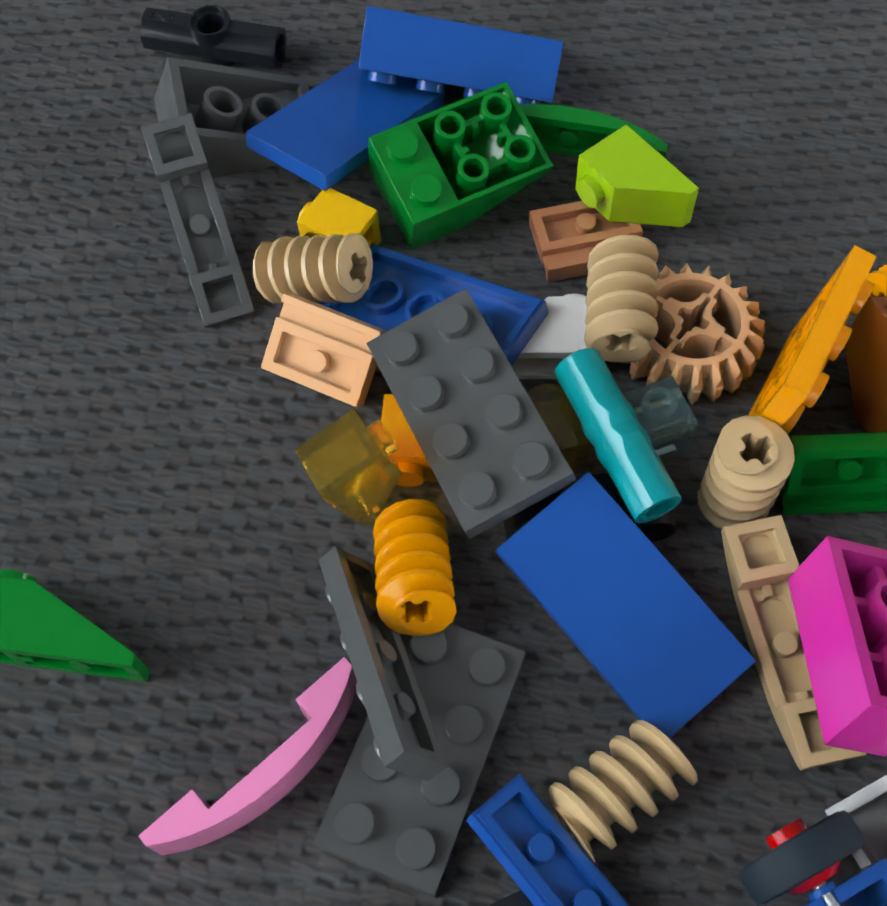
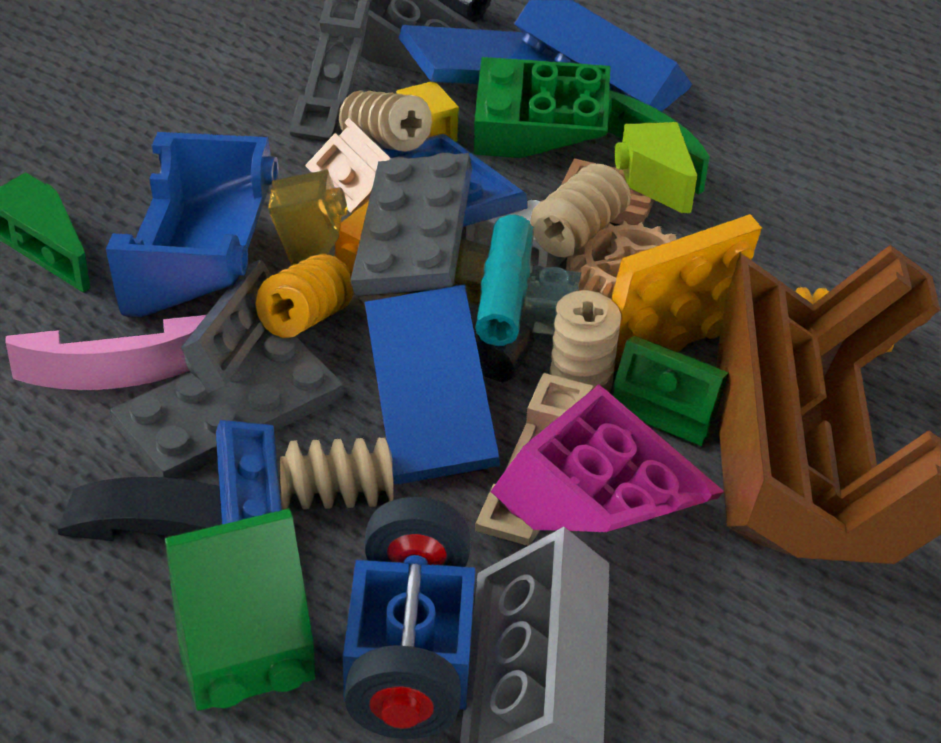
camera: 25 degrees right, 20 degrees down
none -> blue windscreen [106,132,278,317]

